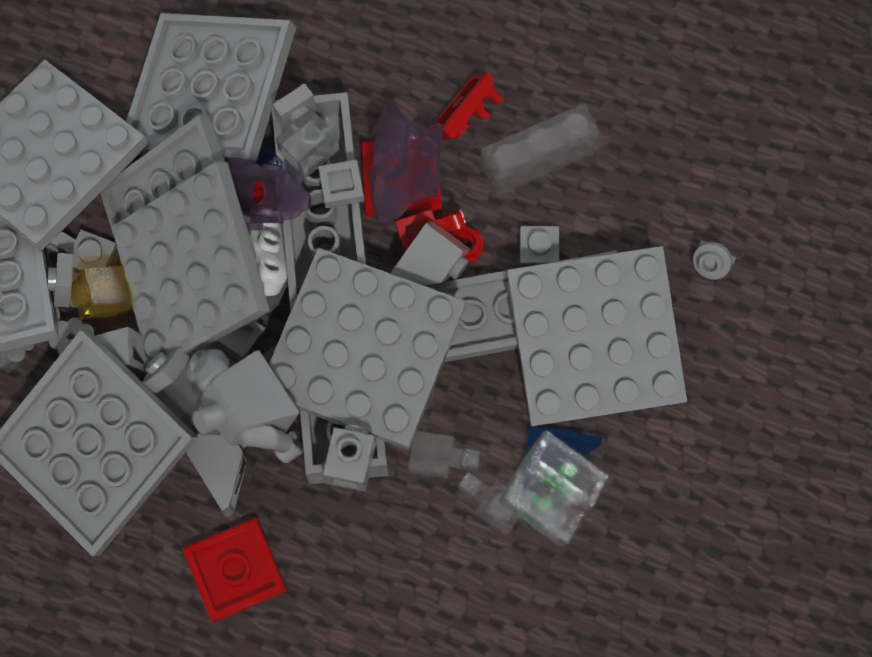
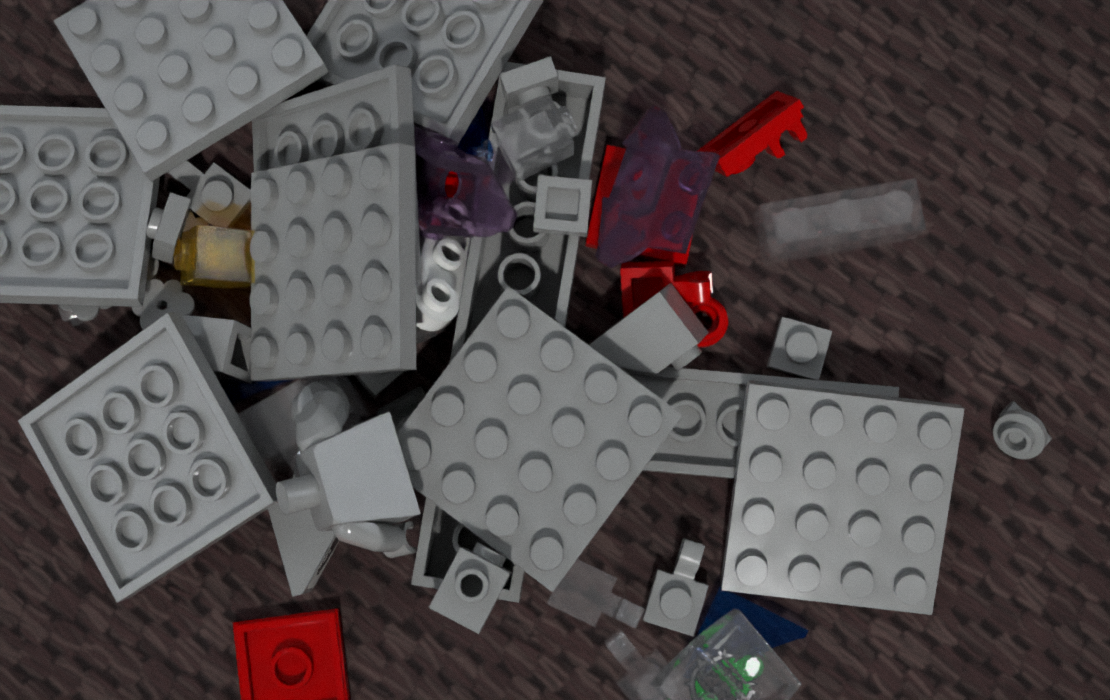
camera: 15 degrees right, 10 degrees up
light grey plate [142,347,190,394] -> none
none -> light grey plate [642,538,709,637]

